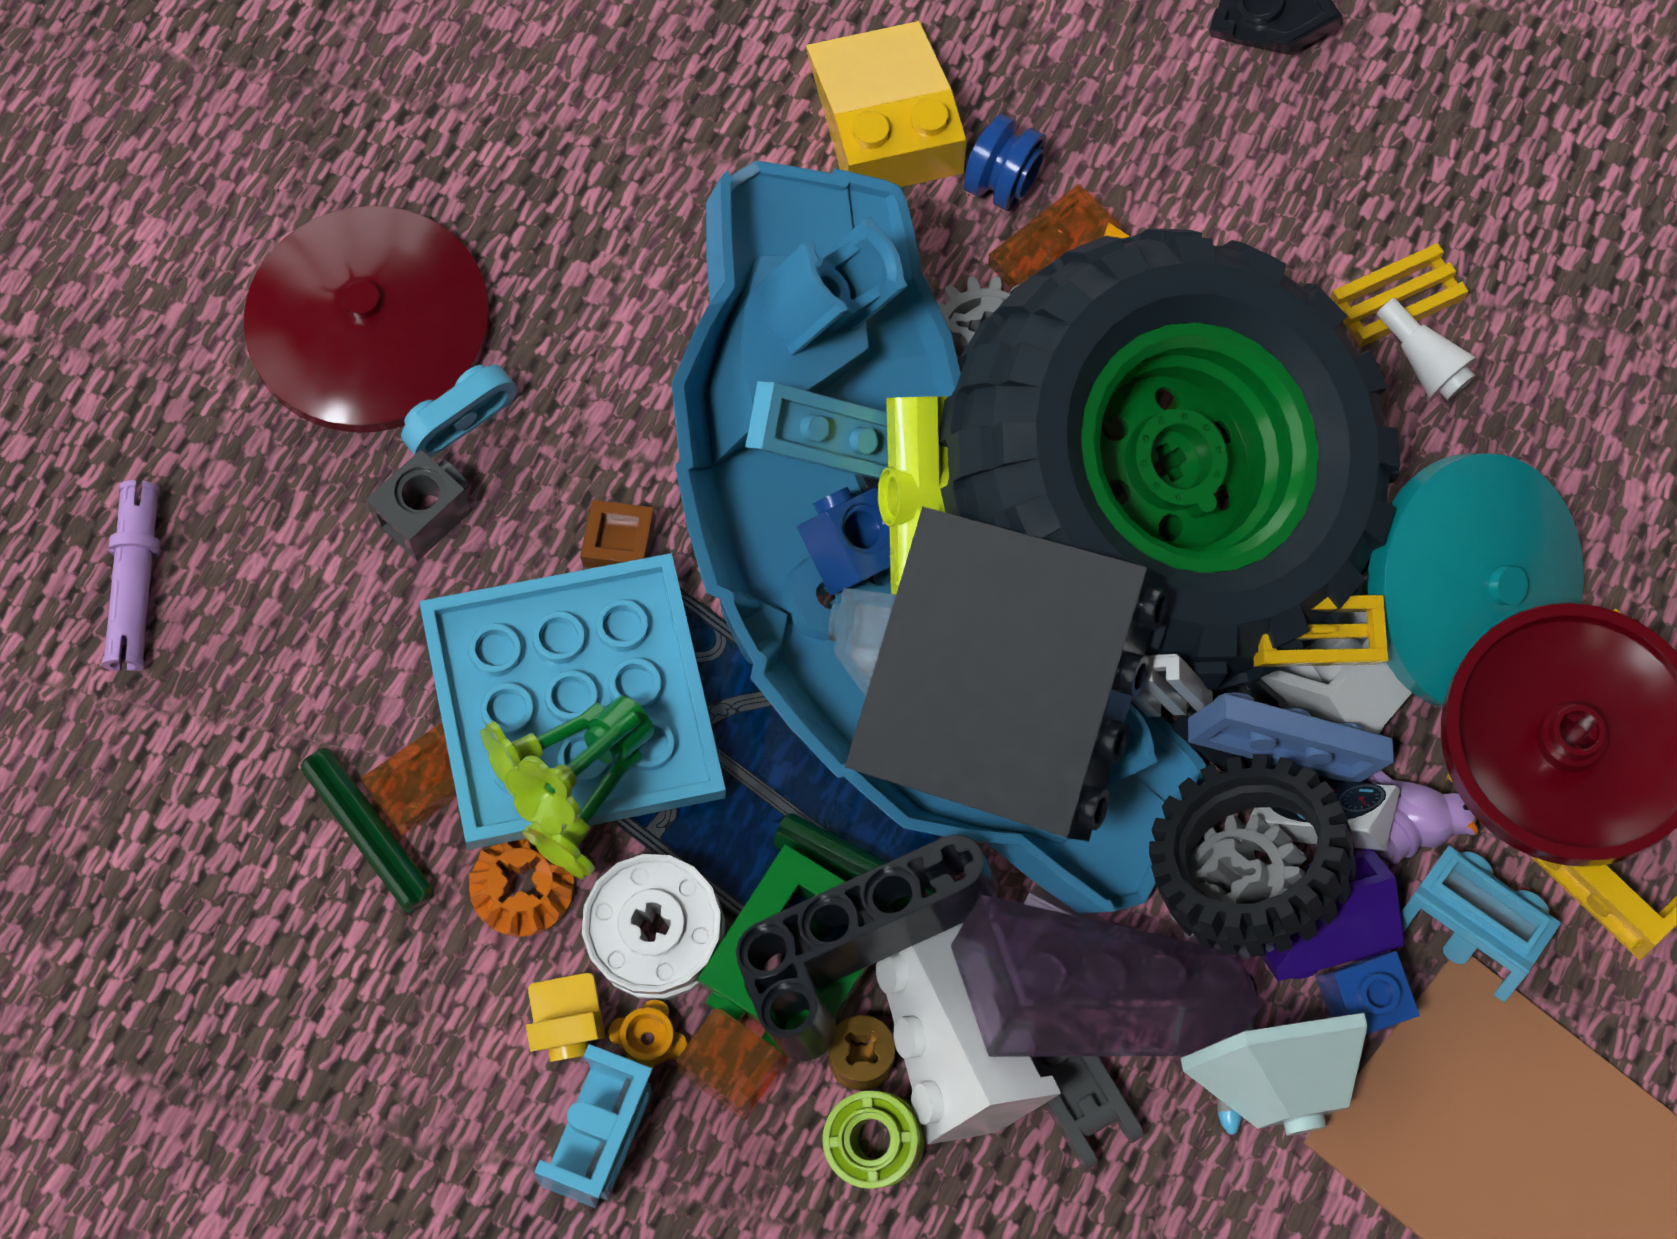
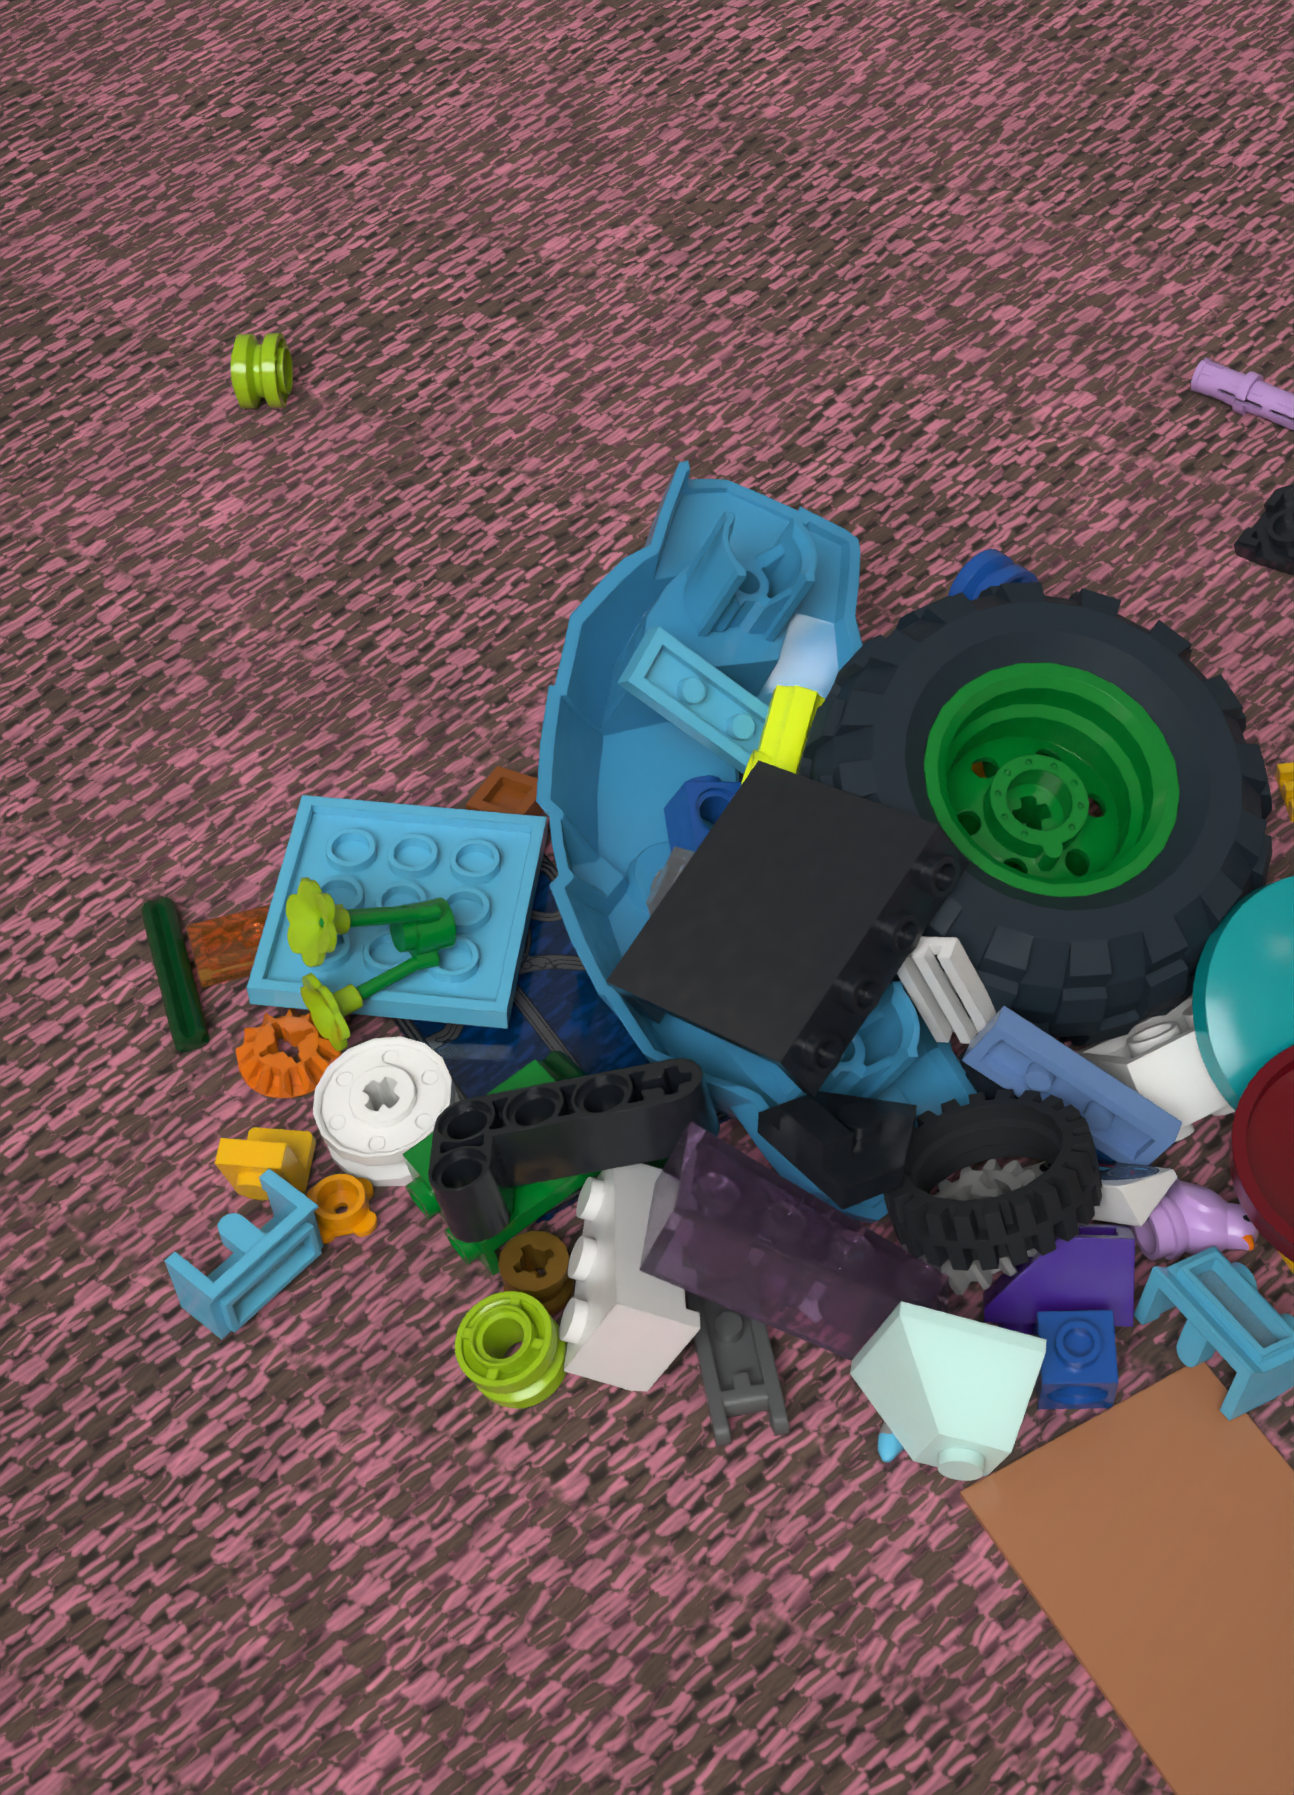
camera: 25 degrees right, 20 degrees down
lavender pin [102,480,161,671] -> none
dark red dish [244,206,490,433] -> none
dark grey brick [366,450,471,561] -> none
medium azure plate [401,365,517,458] -> none
clear orange panel [676,1009,784,1120] -> none
yellow slope [806,21,967,187] -> none
yellow tile [1253,595,1388,667] -> none
none -> lime wheel [231,333,293,409]
none -> black plate [757,1091,917,1210]

